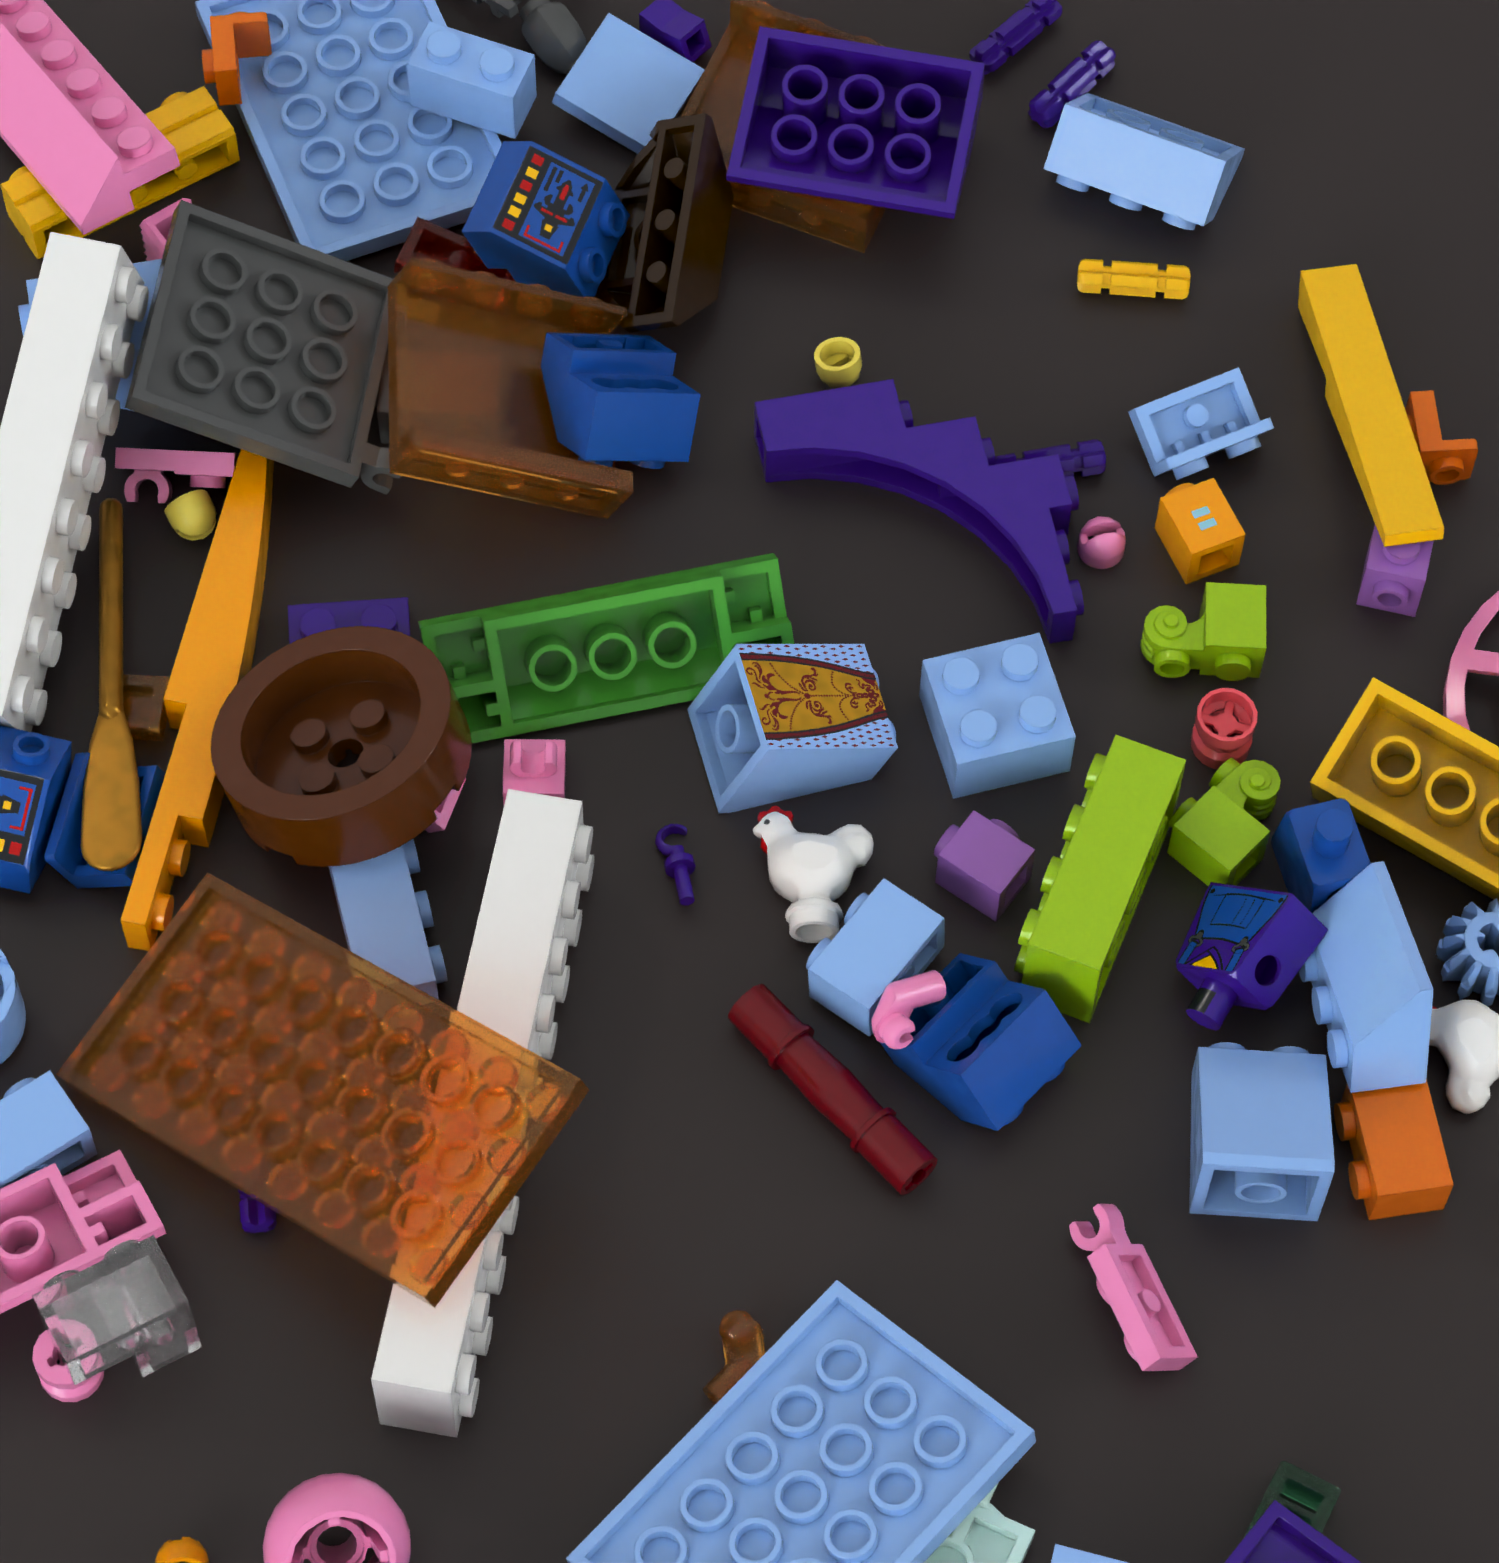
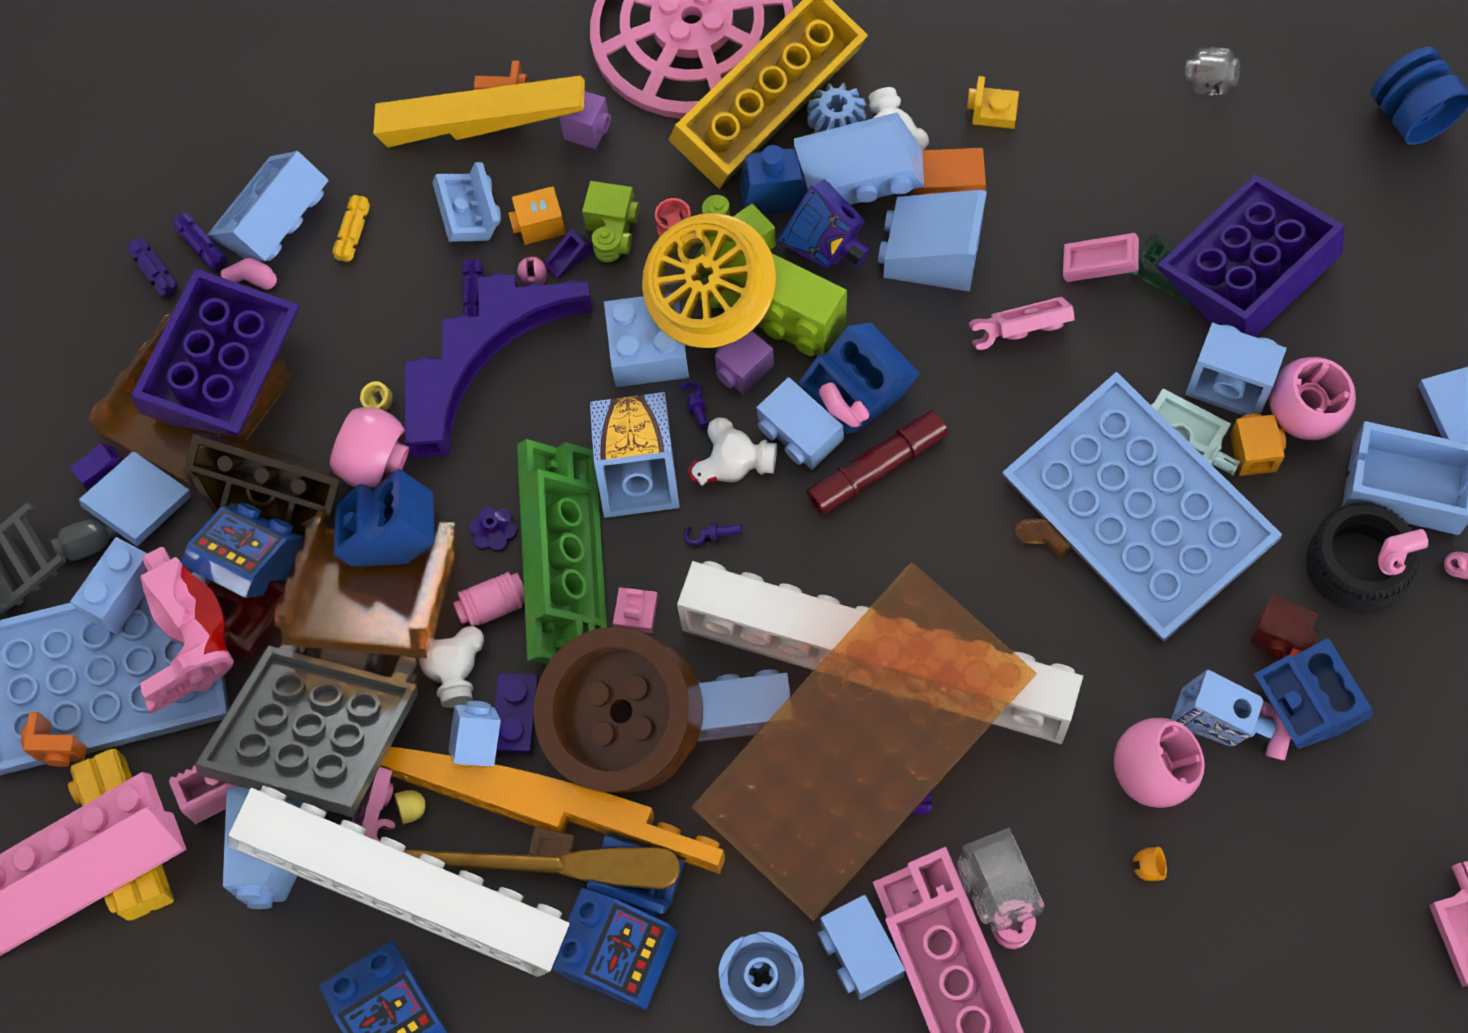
camera: 75 degrees left, 5 degrees up
none -> bright pink hips [140,547,234,714]
none -> bright pink arm [221,257,277,290]
none -> bright pink wheel [329,407,409,490]
none -> white animal [407,625,484,708]
none -> light blue brick [448,701,501,767]
none -> bright pink head [453,572,525,627]
none -> dark purple plant [469,507,517,552]
none -> dark purple piece [544,230,594,279]
none -> yellow piece [642,213,776,348]
none -> dark purple hand [680,381,709,429]
none -> bright pink tile [1063,233,1139,282]

